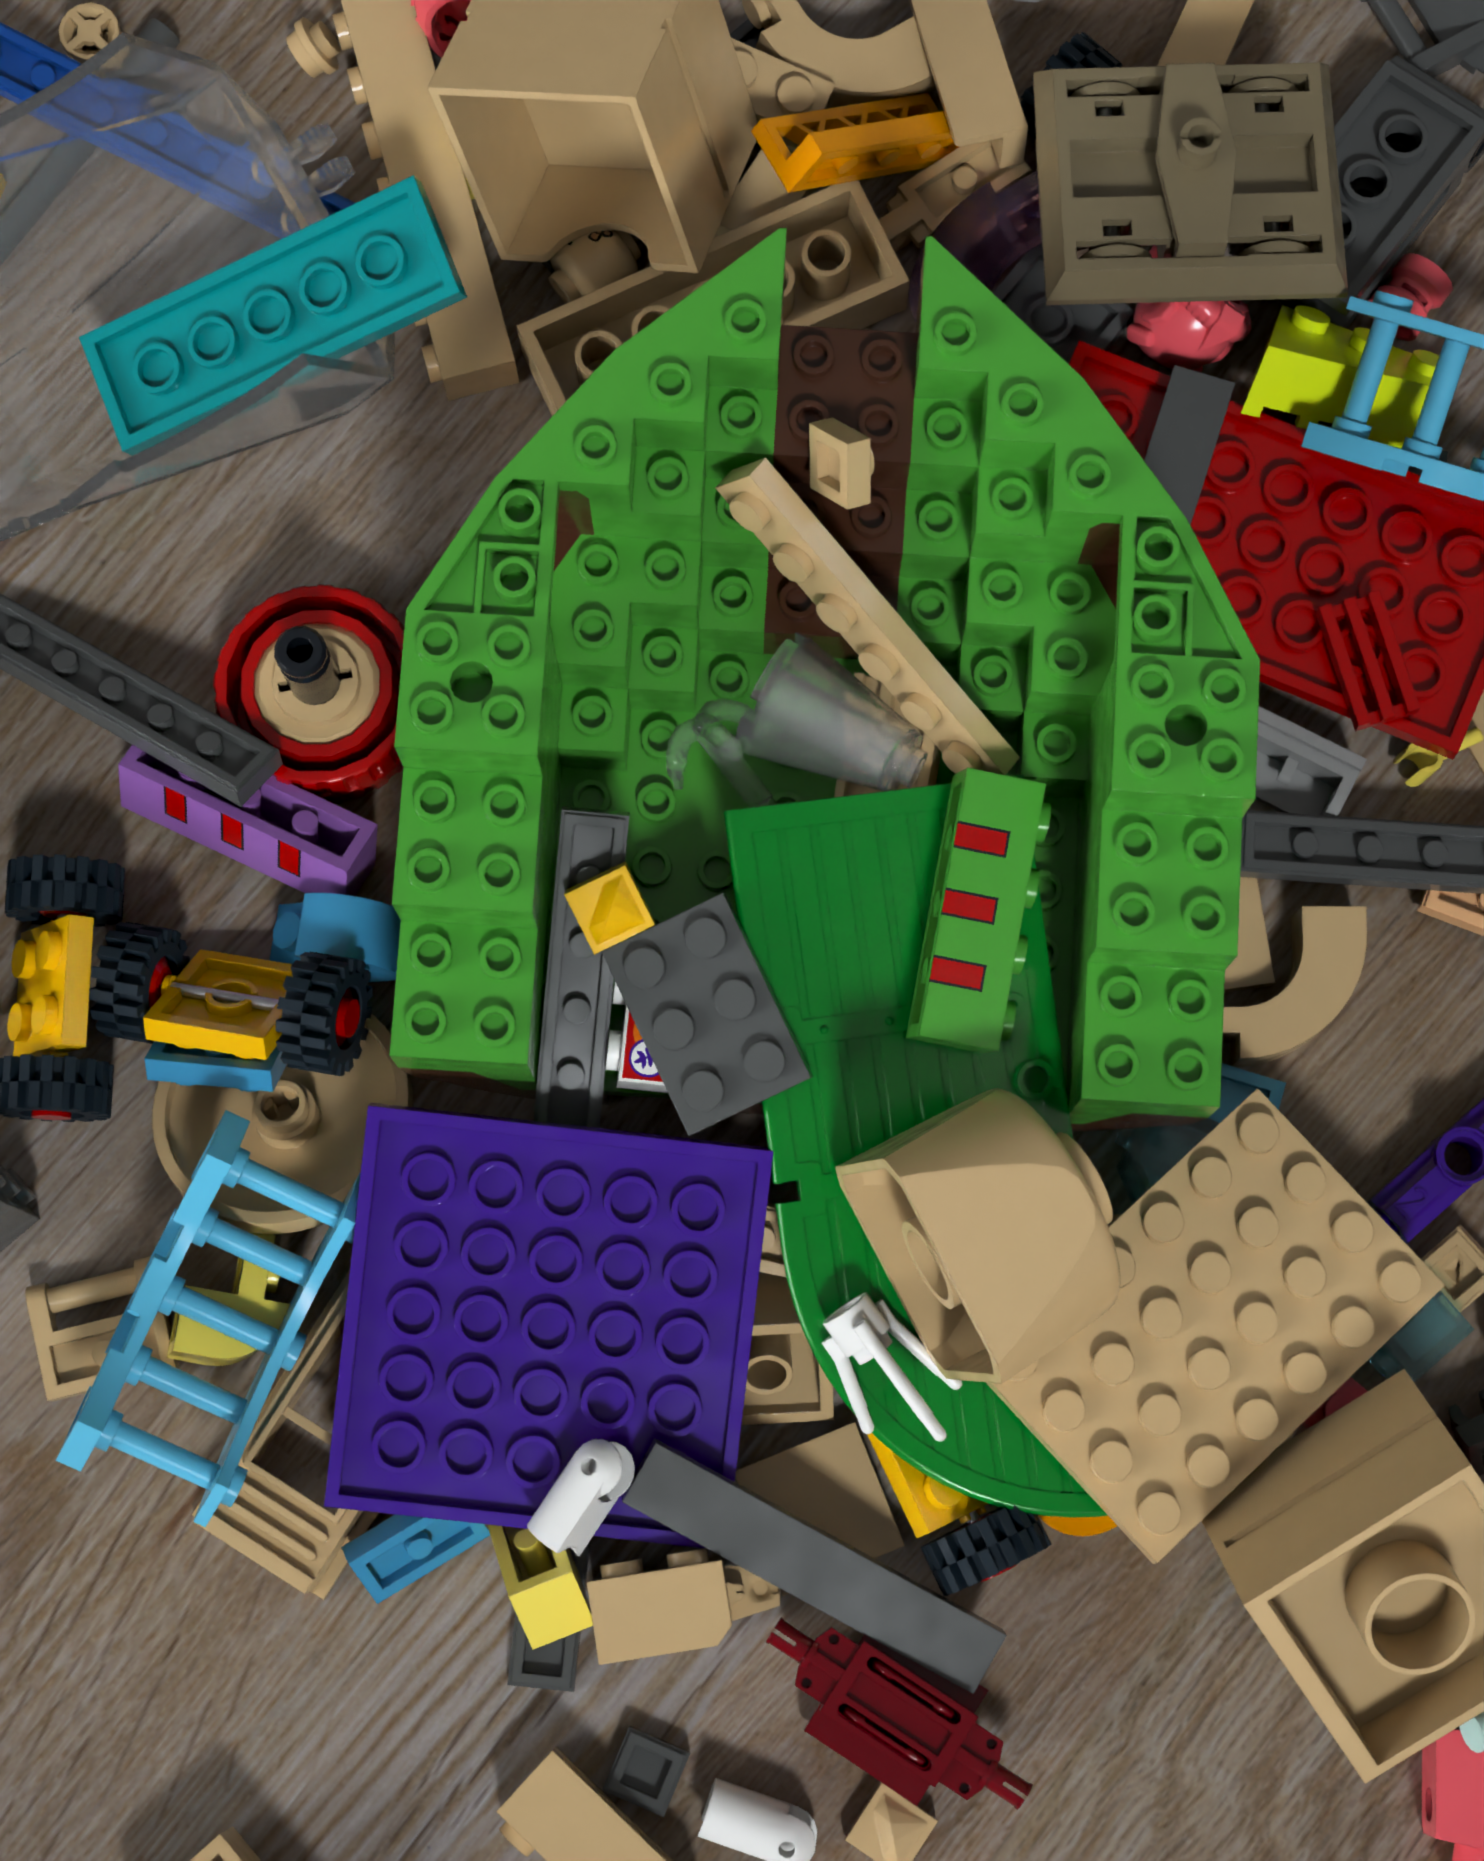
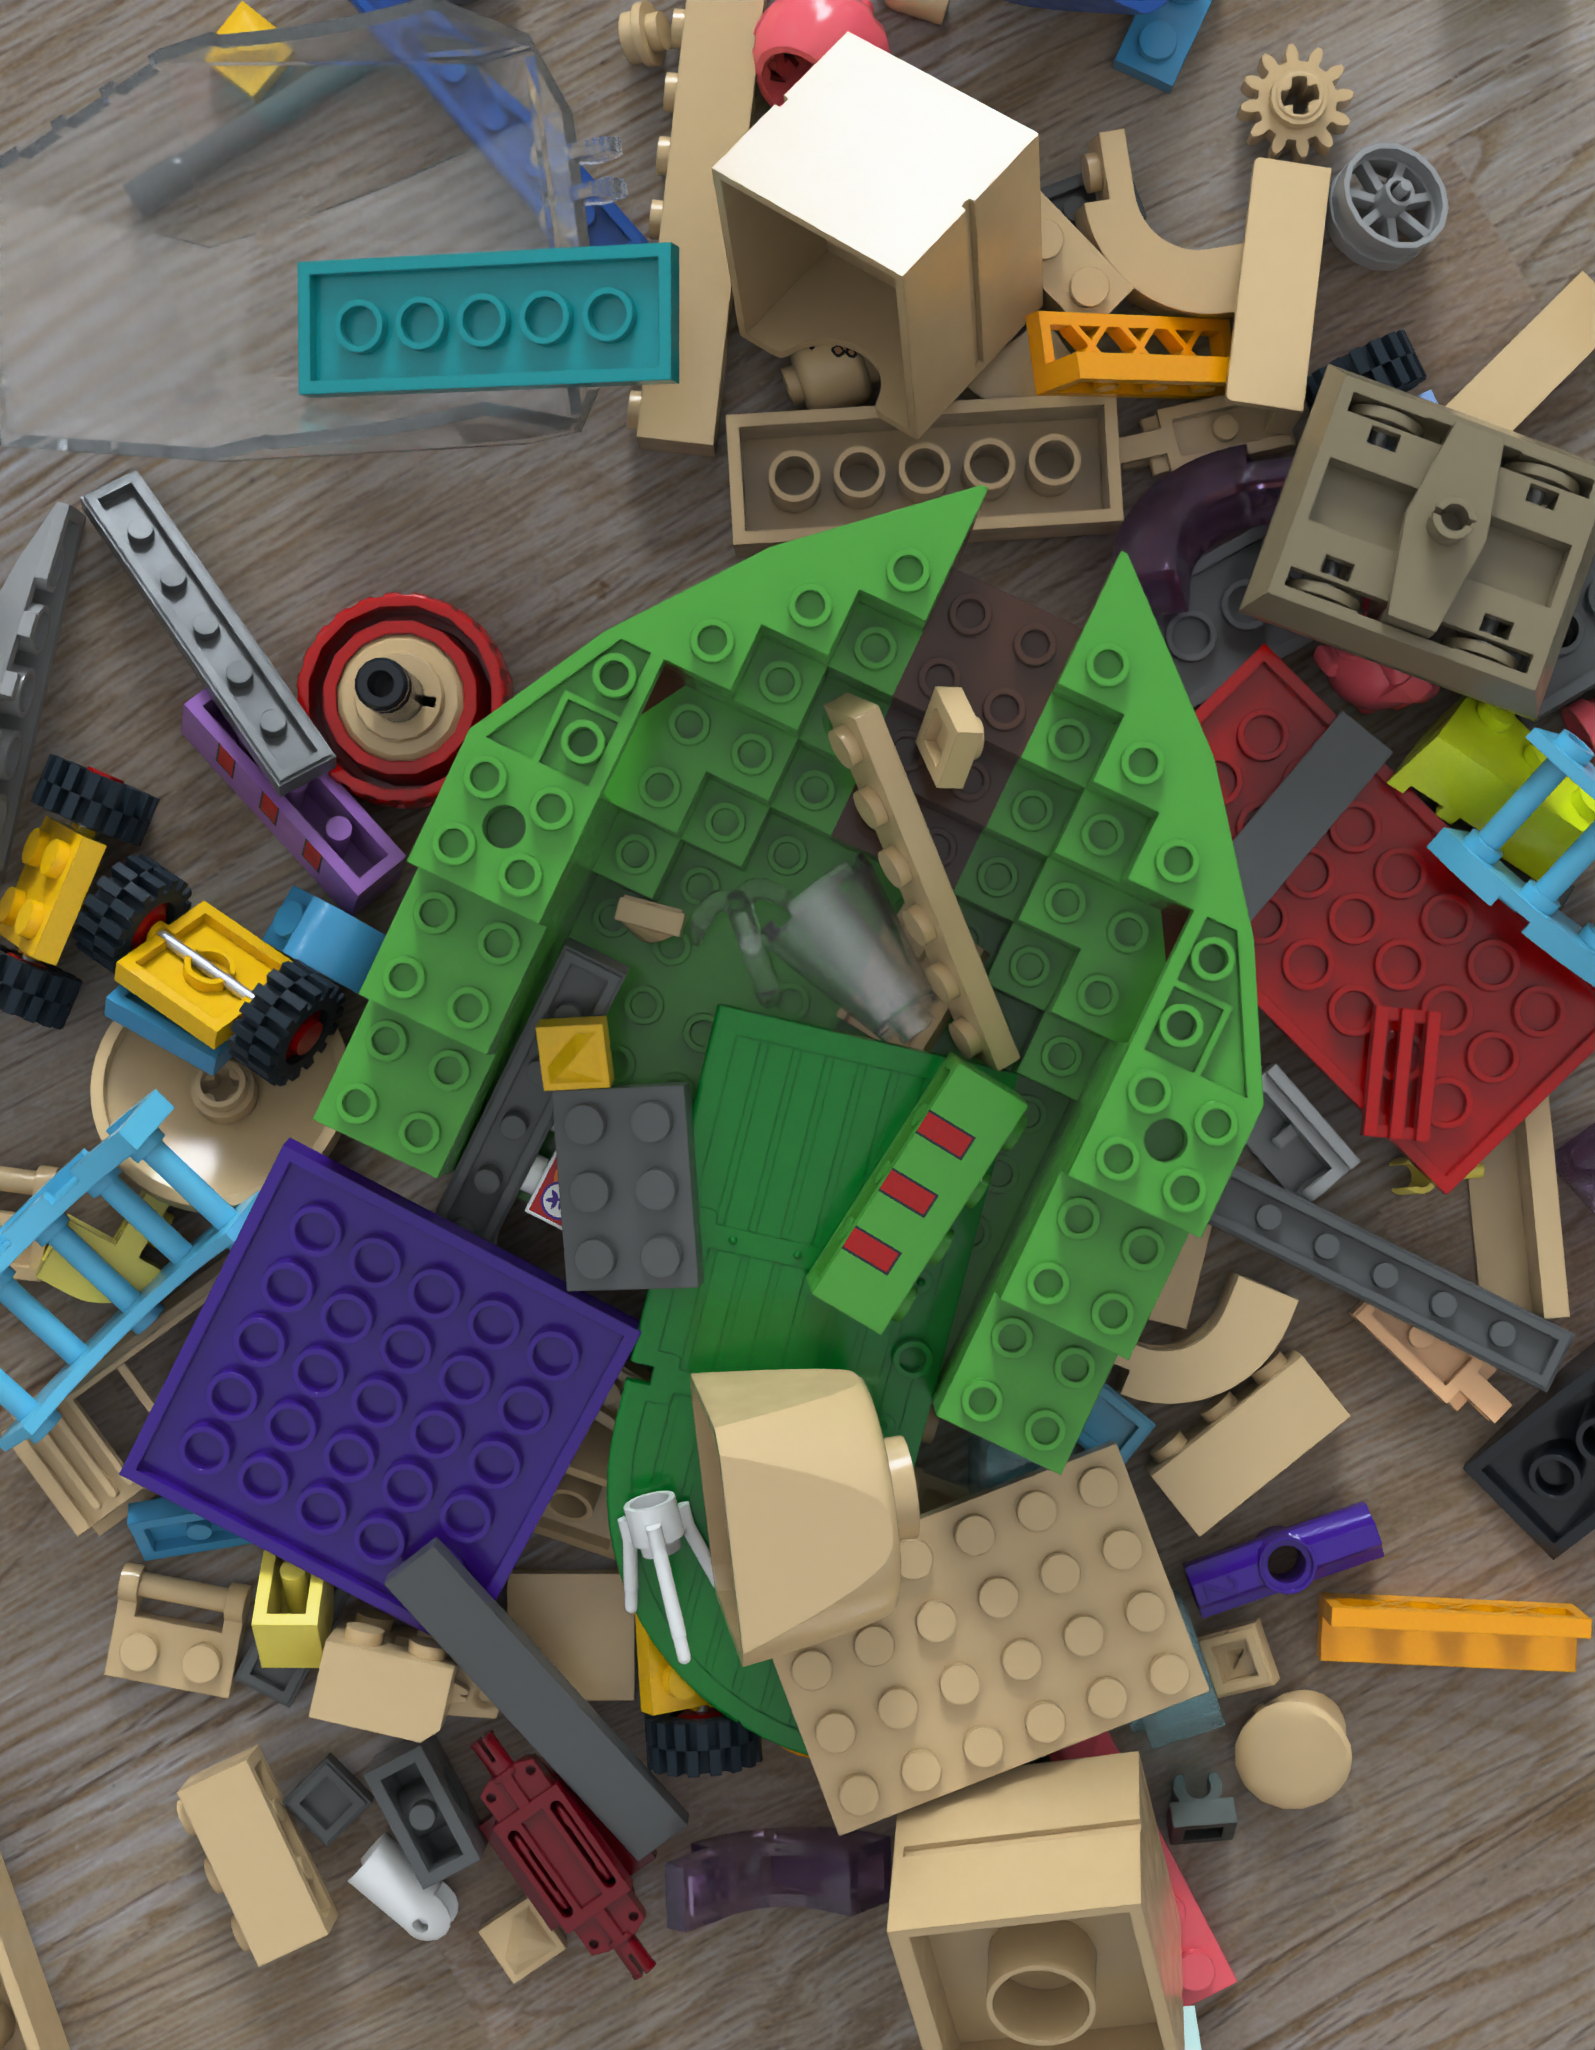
camera: 25 degrees right, 10 degrees up
white piece [527,1439,635,1556] -> none
none -> tan plate [104,1562,252,1699]
none -> dark grey brick [363,1734,488,1890]
none -> tan tile [614,894,688,943]
none -> clear purple arch [664,1827,892,1933]
none -> tan brick [1144,1348,1351,1537]

